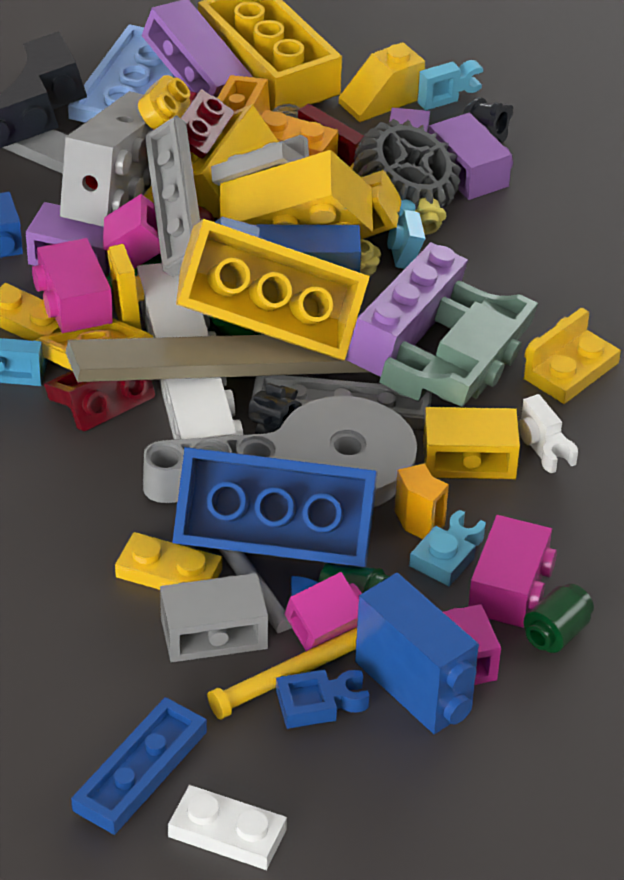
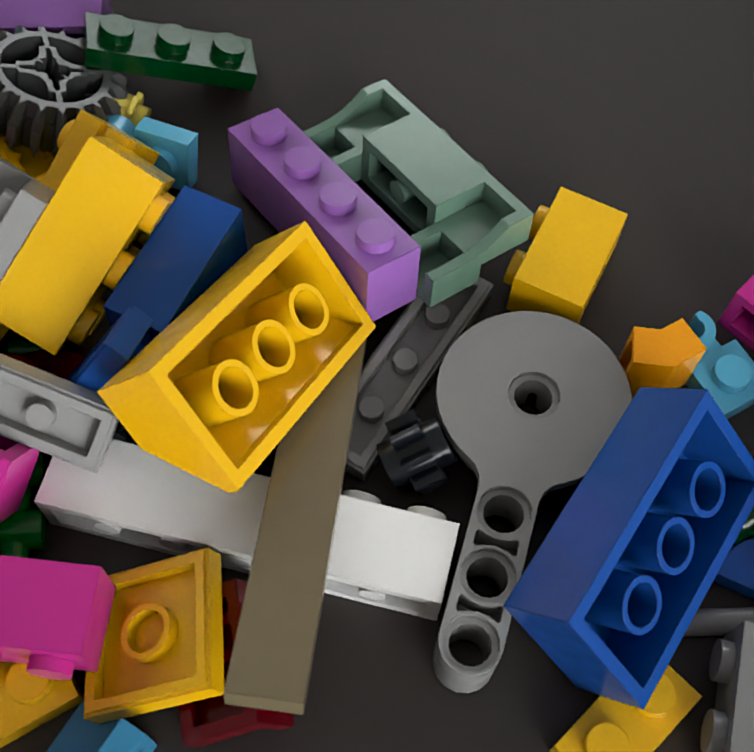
camera: 65 degrees left, 20 degrees up
yellow plate [107,244,145,329] -> none
white plate [518,394,578,473] -> none
yellow bracket [524,308,621,404] -> none
none -> dark green plate [83,12,257,91]

